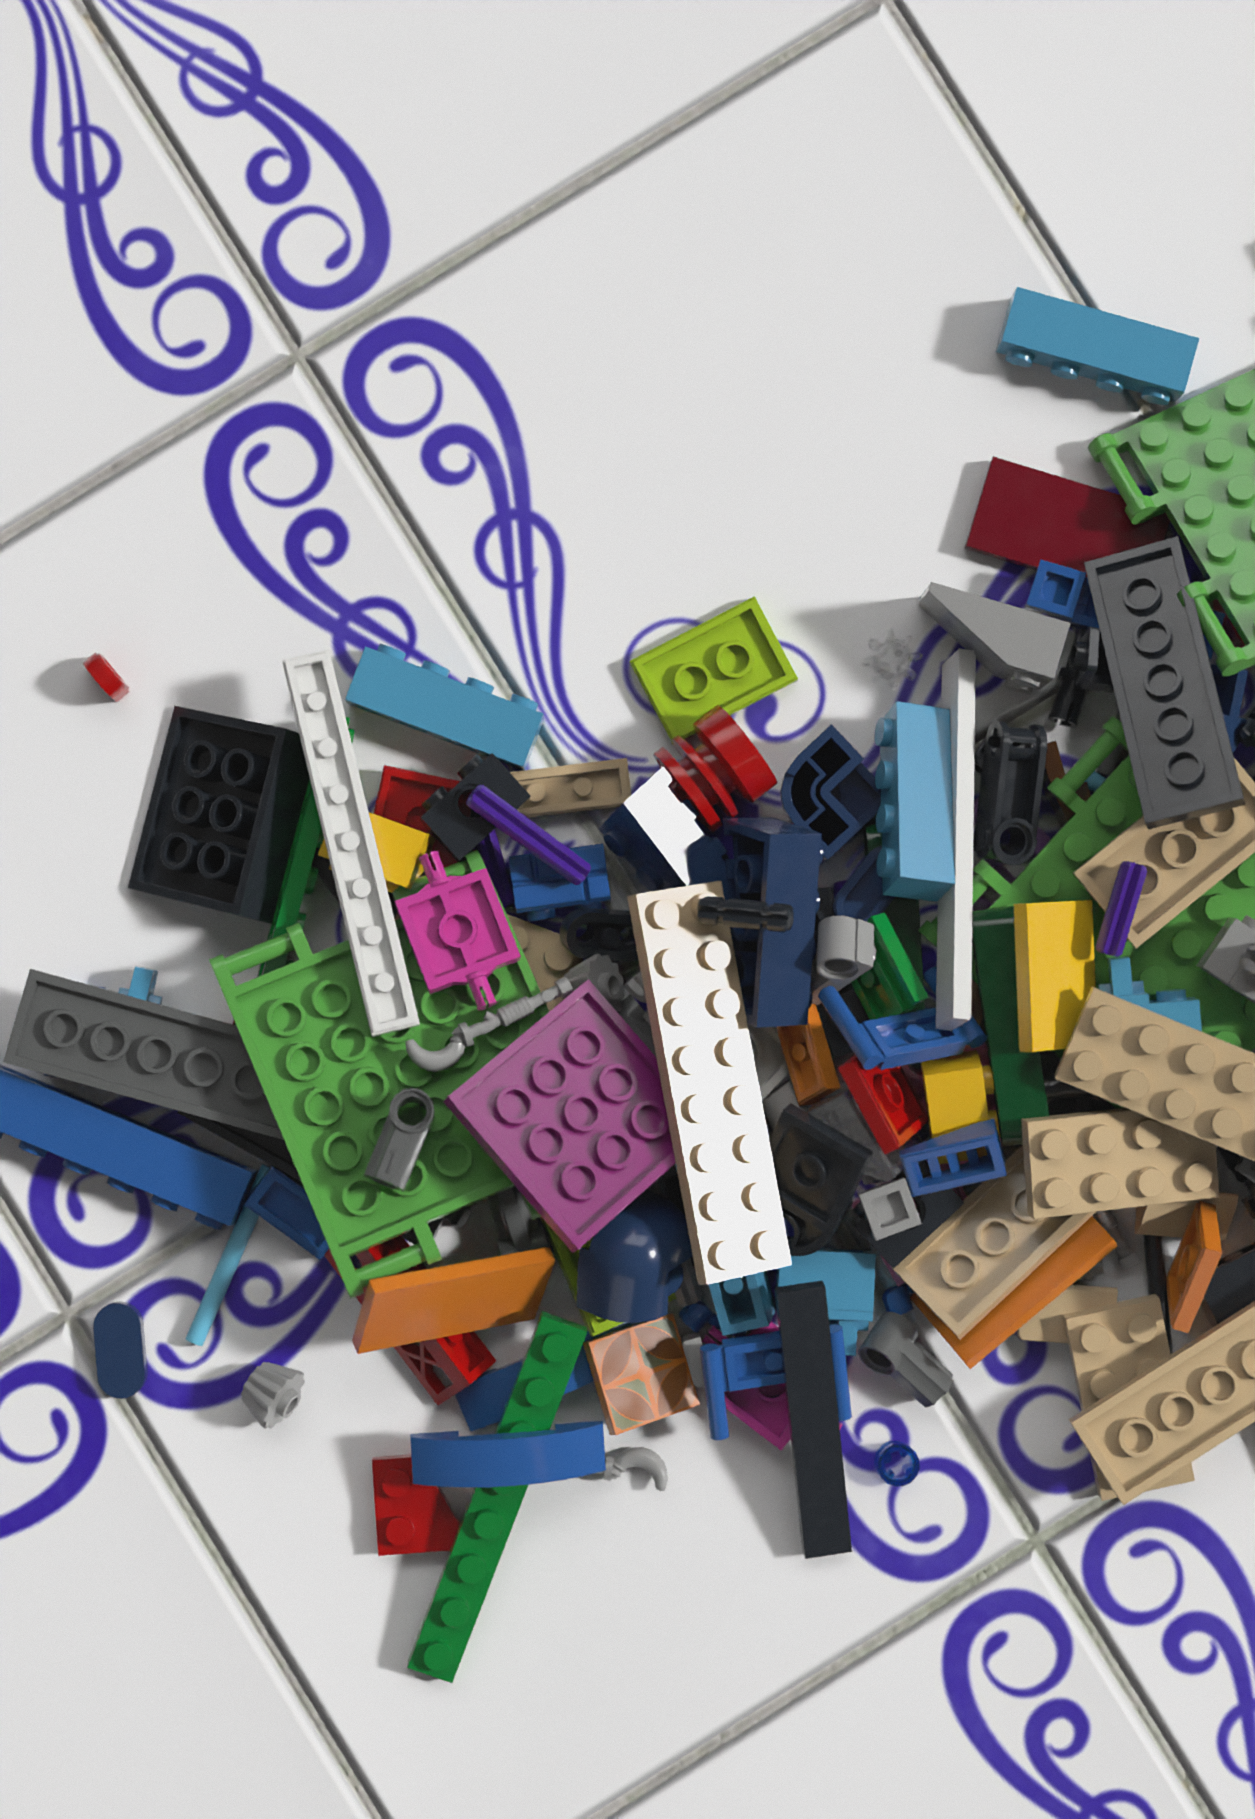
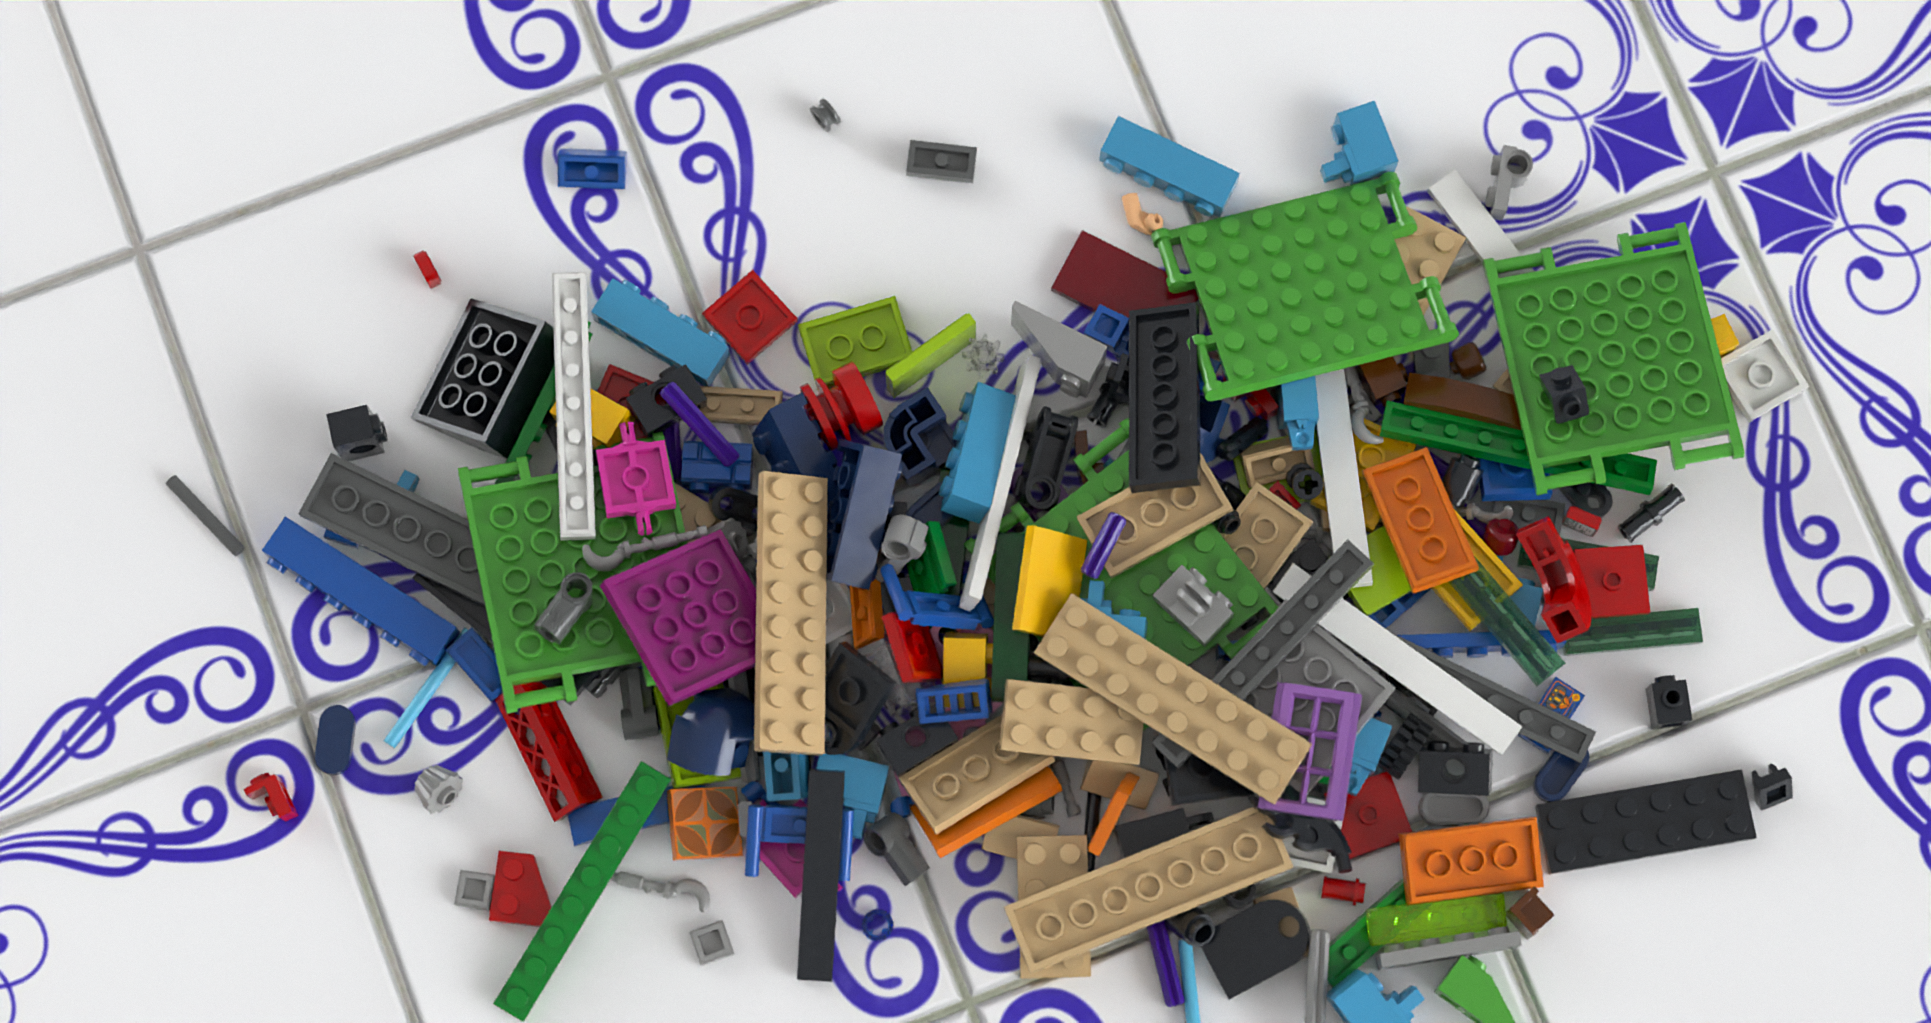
camera: 15 degrees right, 10 degrees down
orange tile [352,1247,556,1354] -> none
blue slope [410,1421,606,1488] -> none
black axle [697,896,794,933] -> none
light grey plate [857,1177,922,1241] -> none
none -> red bracket [243,773,299,821]
none -> black brick [326,404,388,461]
none -> light grey tile [454,870,495,911]
none -> blue slope [558,149,627,189]
none -> light grey tile [689,920,734,966]
none -> red plate [702,270,798,365]
none -> dark grey bush [809,98,841,132]
none -> lime tile [885,313,976,398]
none -> dark grey plate [906,140,977,183]
none -> light nougat arm [1121,193,1163,235]

